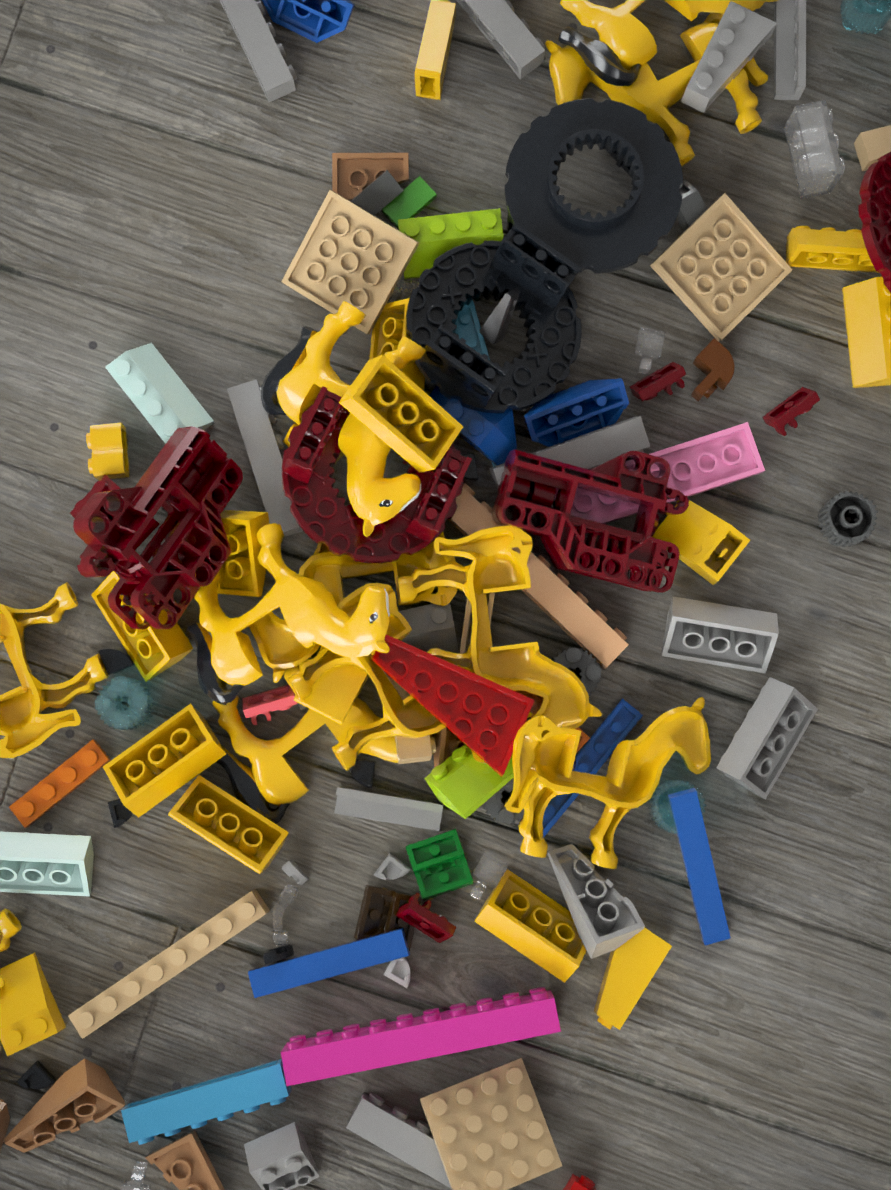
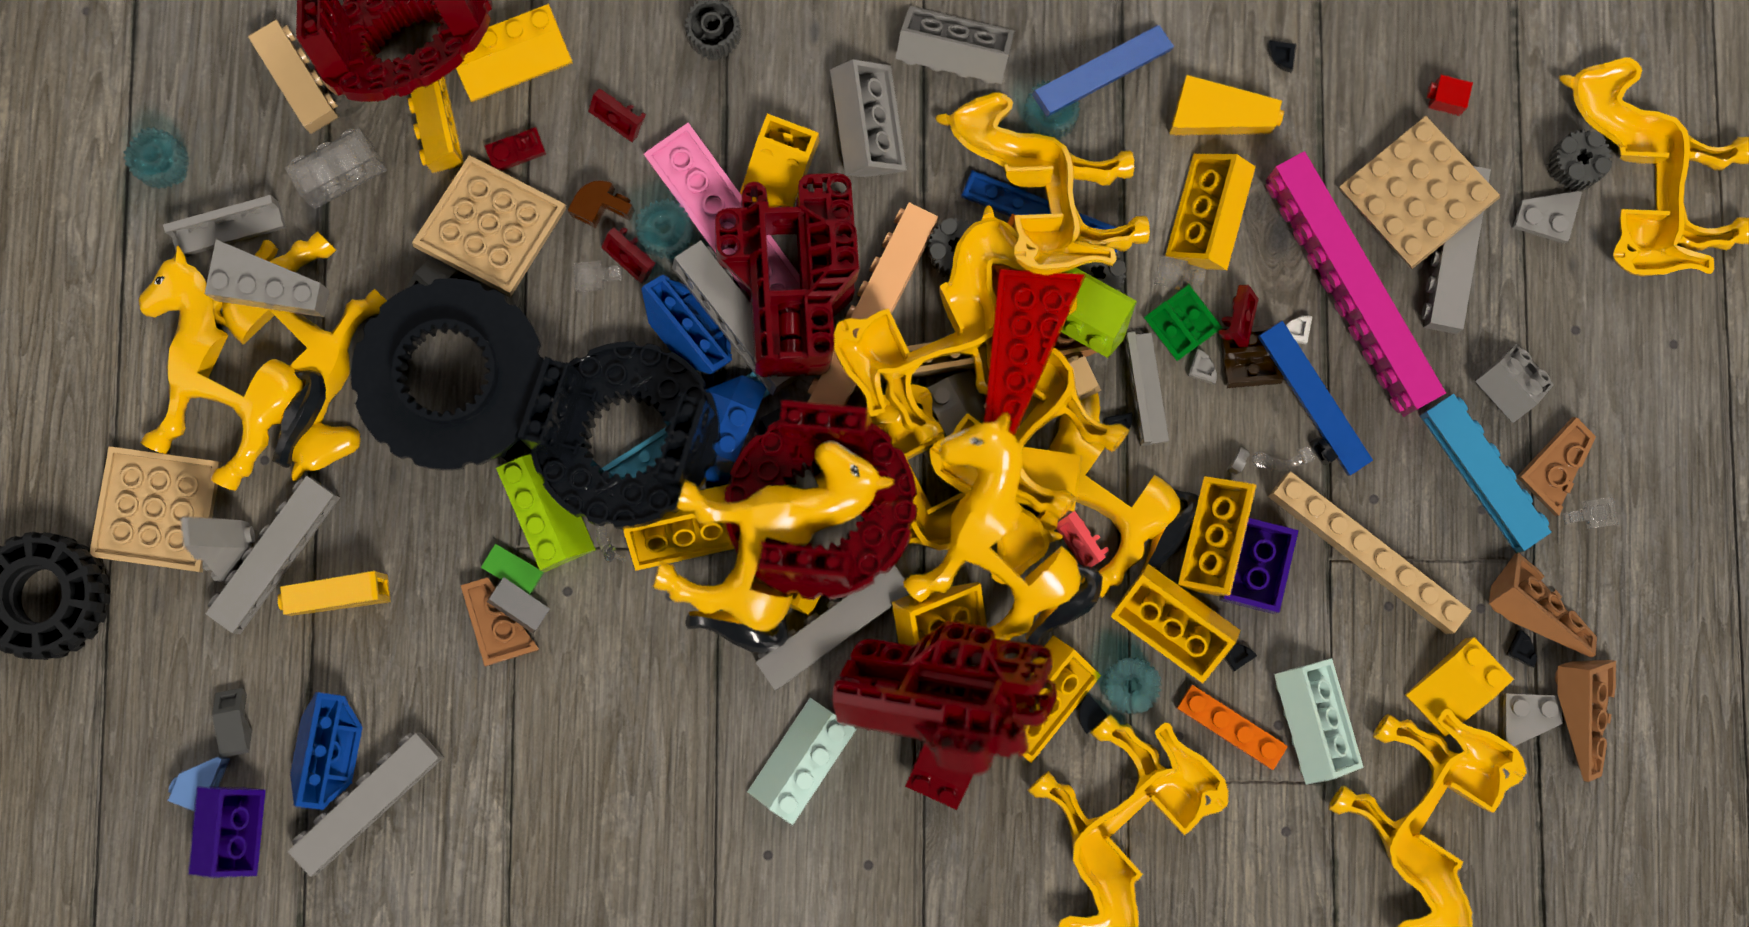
camera: 110 degrees left, 0 degrees up
yellow brick [86,422,129,480] -> none
tan plate [281,190,420,334] -> none
yellow brick [339,355,463,473] -> none
flat silver slope [479,288,520,344] -> none
light grey wedge [548,844,645,959] -> none
none -> dark red plate [485,127,546,171]
none -> clear light blue brick [636,198,694,260]
none -> dark purple brick [1219,518,1299,614]
none -> black tile [1267,40,1296,73]

